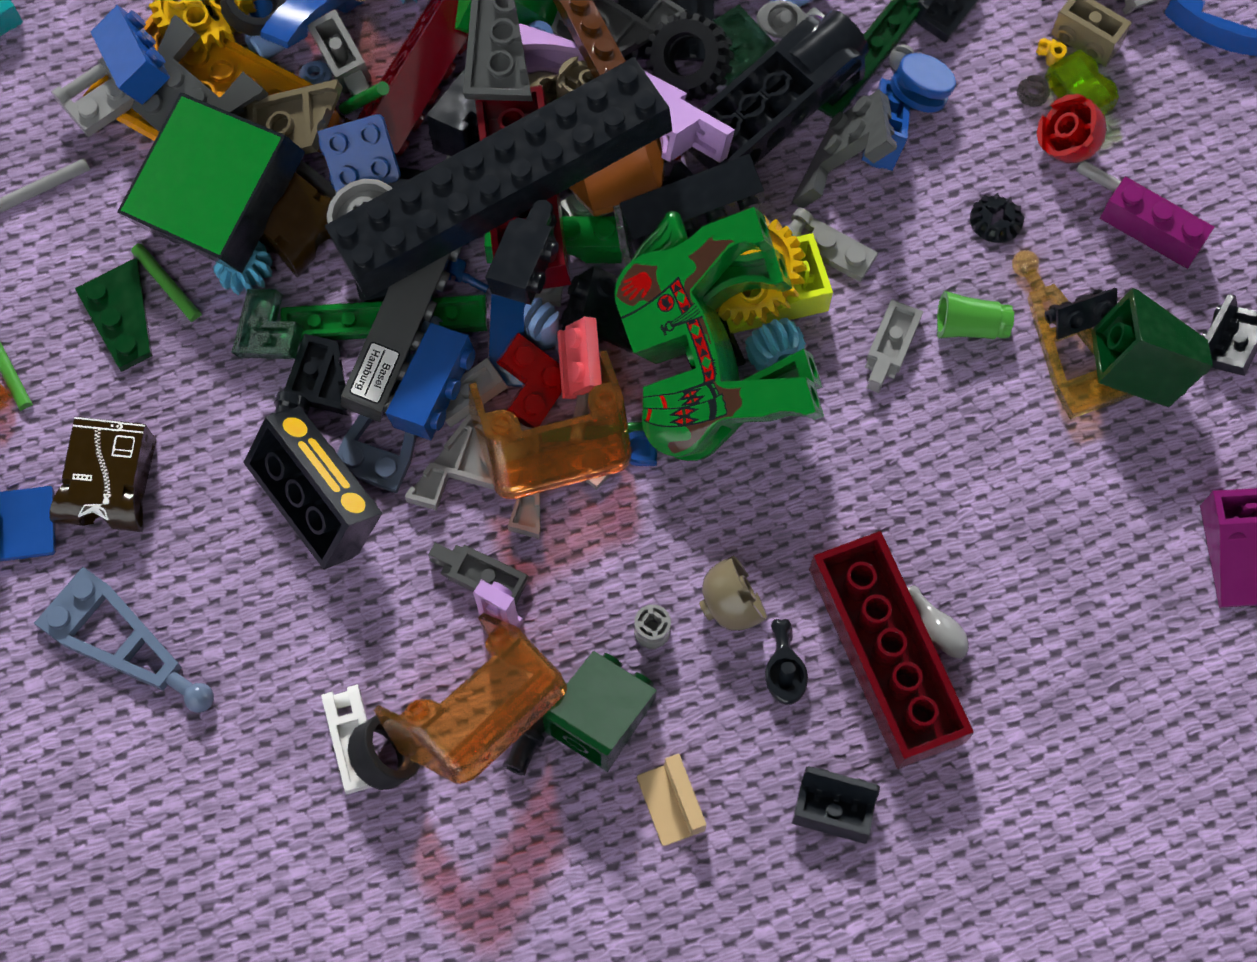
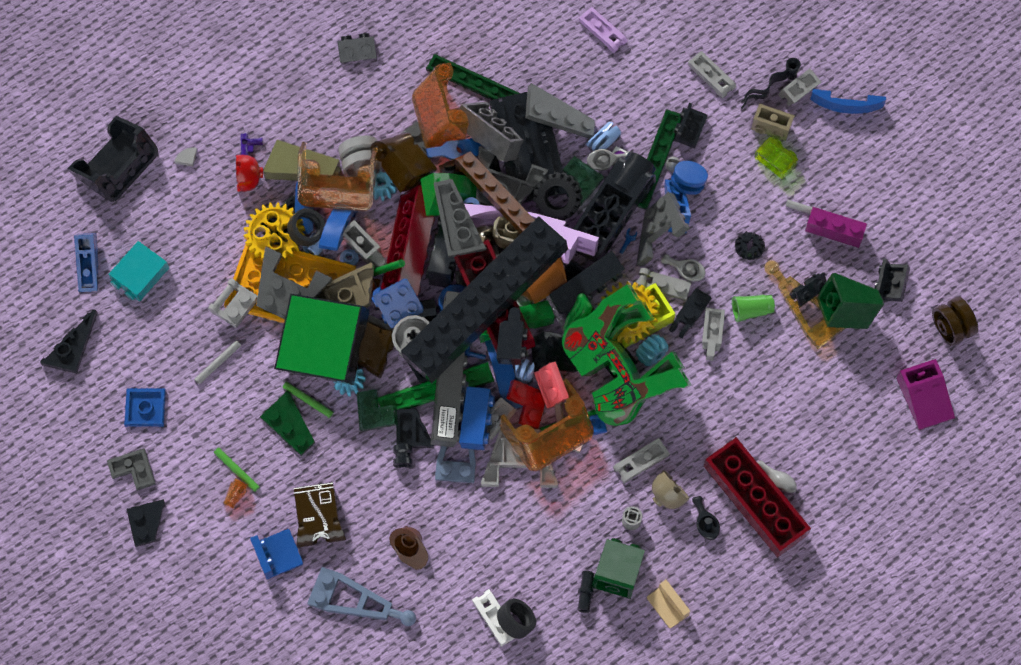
camera: 15 degrees left, 0 degrees up
blue brick [90,5,170,105] -> none
black brick [243,406,382,570] -> none
clear orange windscreen [373,613,567,784] -> none
dark grey hinge [428,542,529,605] -> none
lavender plate [473,580,523,637] -> none
black bracket [792,766,880,844] -> none
clear smoke plate [1017,75,1050,107] -> none
yellow arm [1036,38,1067,67] -> none
red cylinder [1037,94,1107,163] -> none
none -> reddish brown piece [389,526,428,570]
none -> light grey plate [613,438,670,484]
none -> blue hand [619,228,637,254]
none -> light grey piece [661,254,706,282]
none -> black hinge [669,288,712,339]

